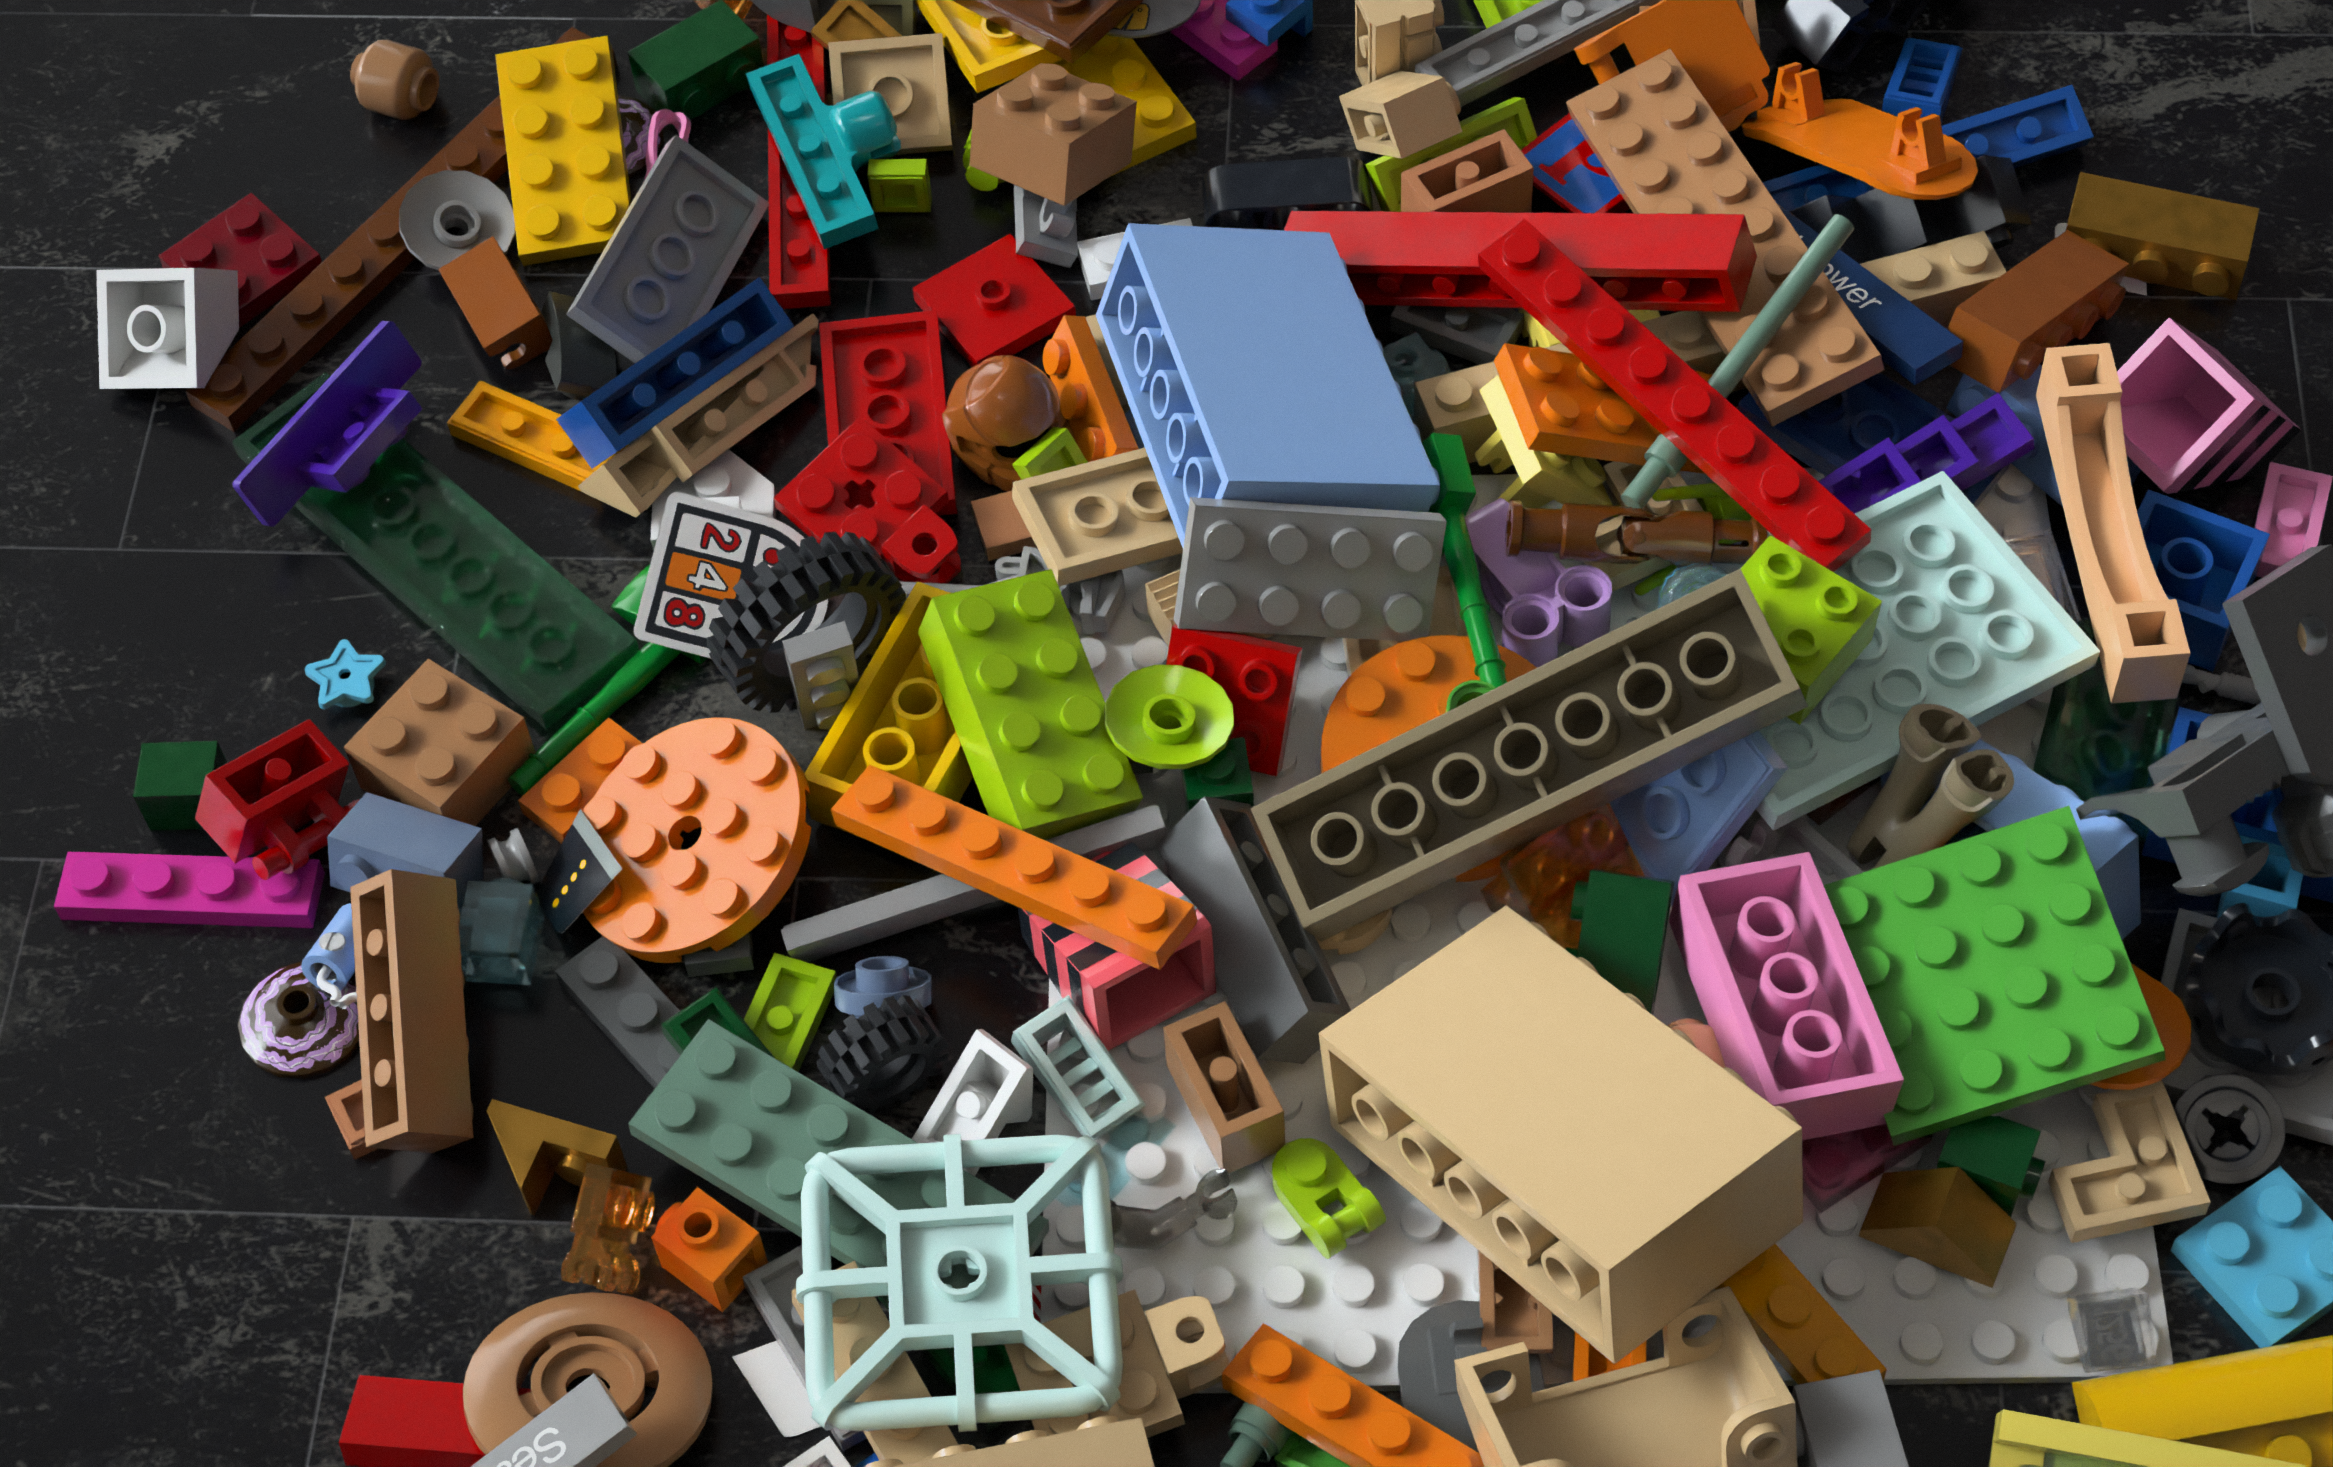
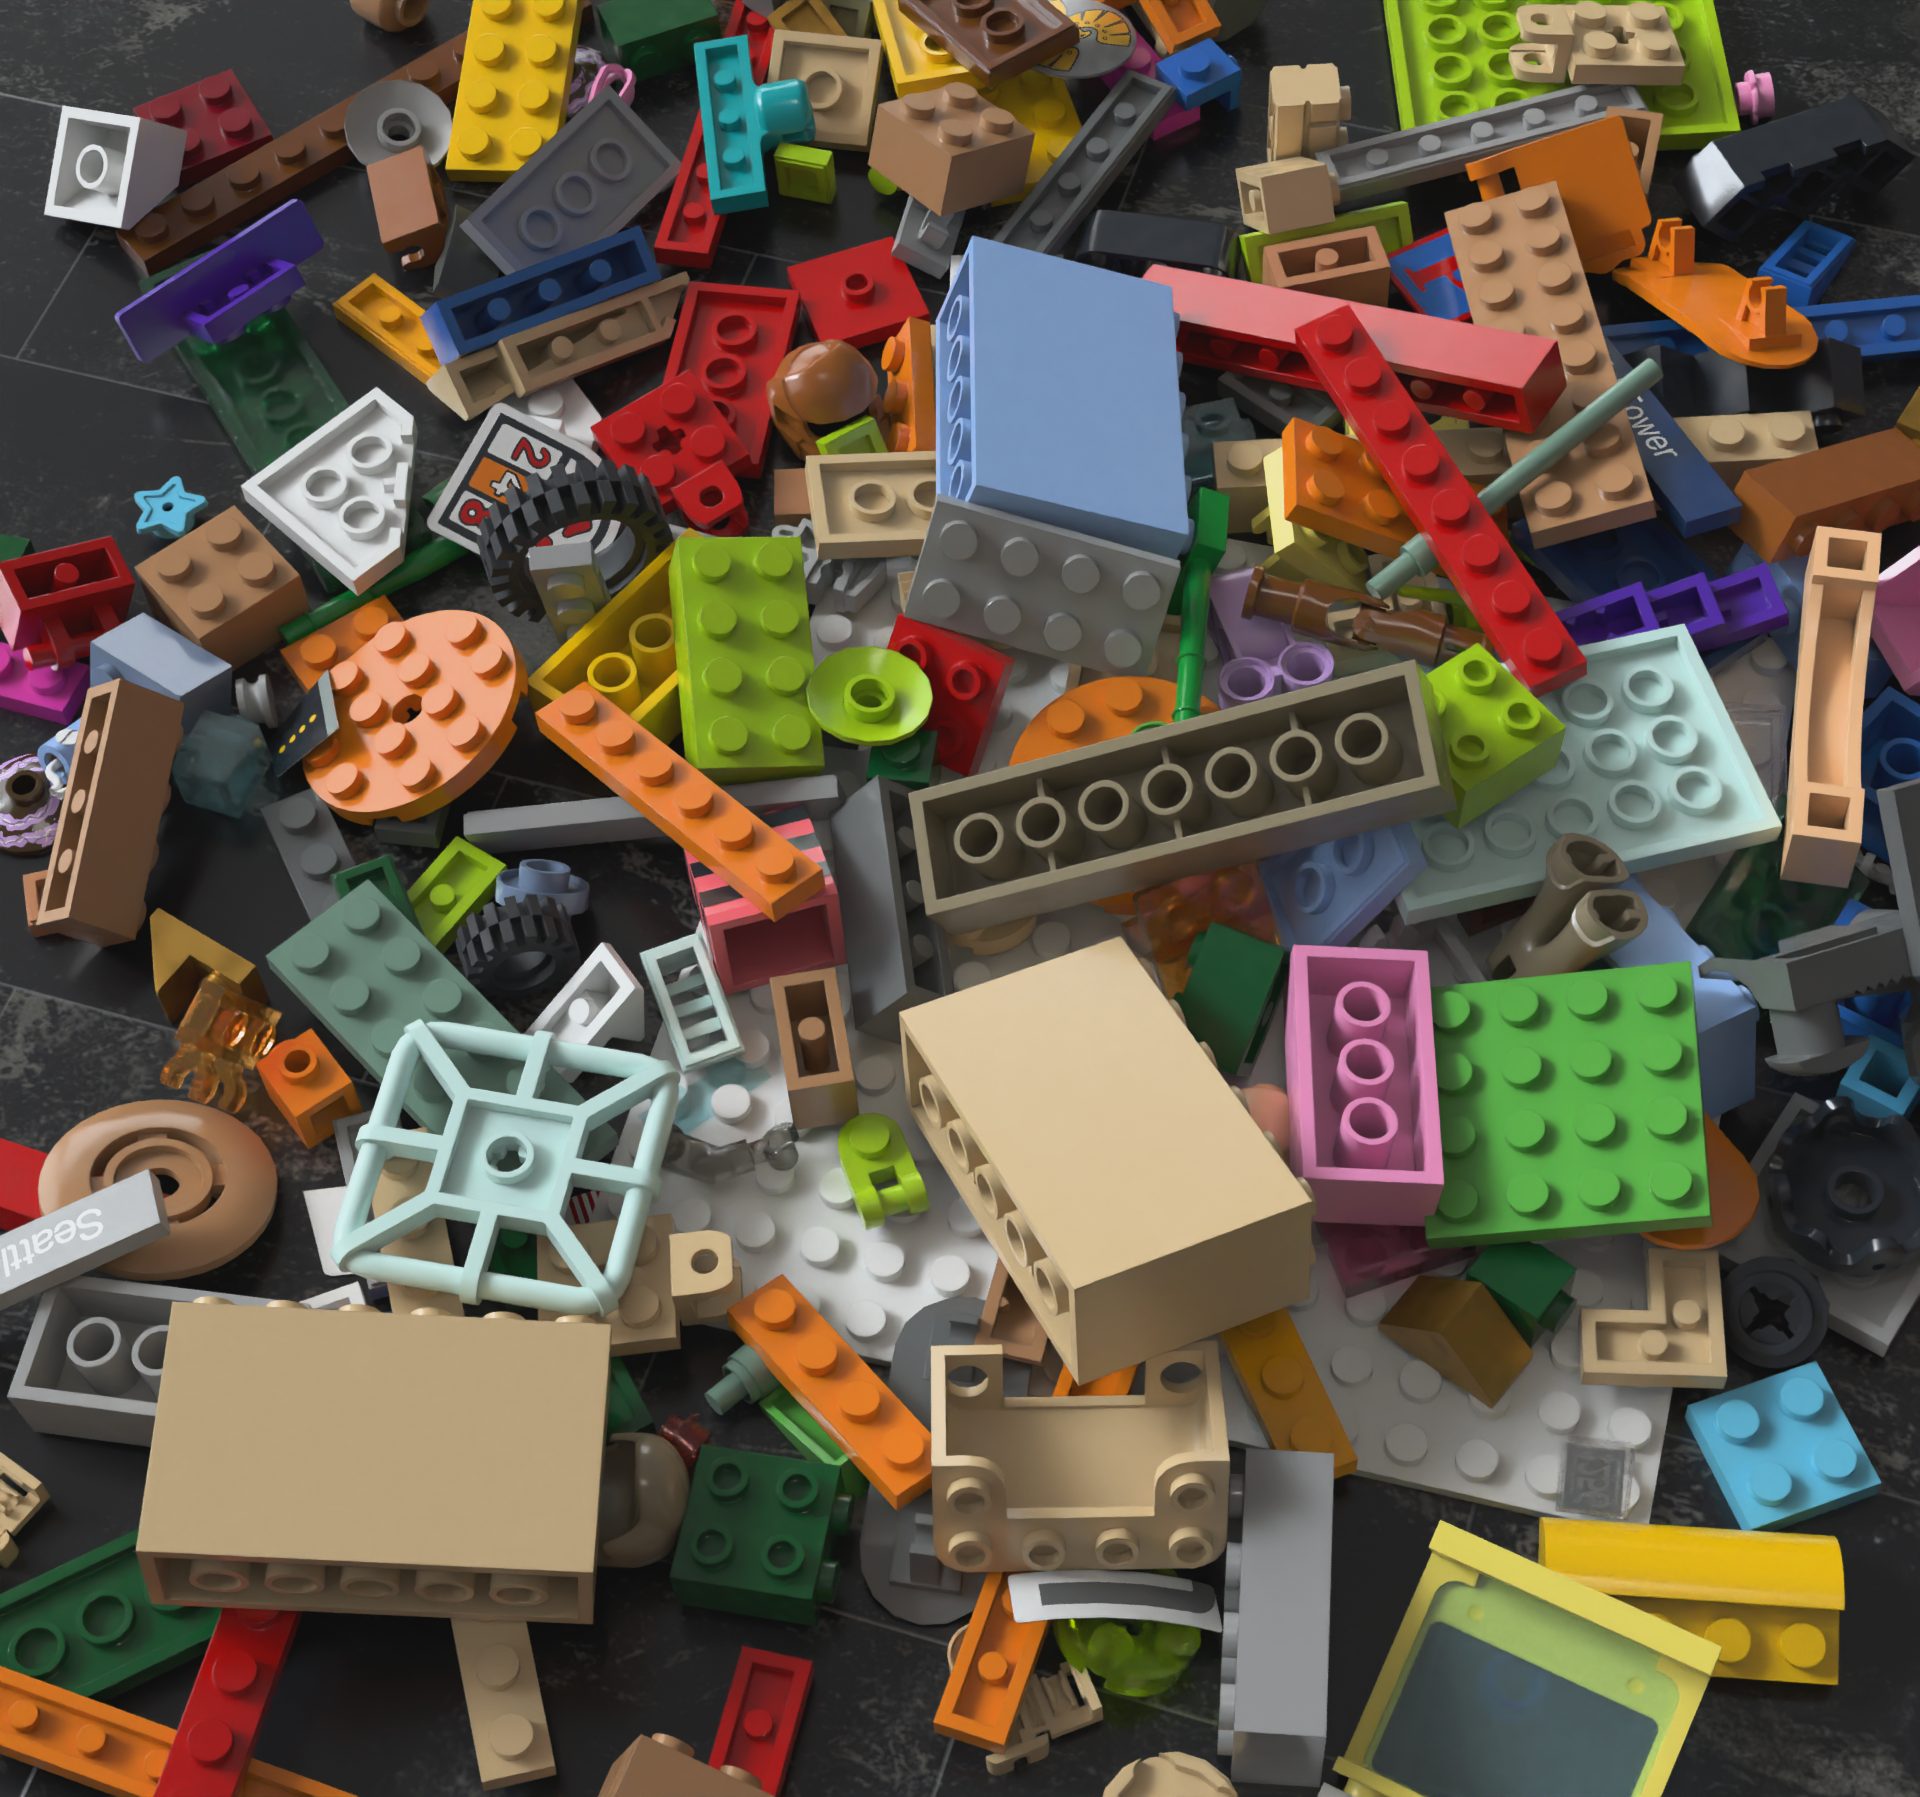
camera: 15 degrees right, 0 degrees up
none -> white plate [241,387,418,596]
none -> dark grey tile [992,69,1176,256]

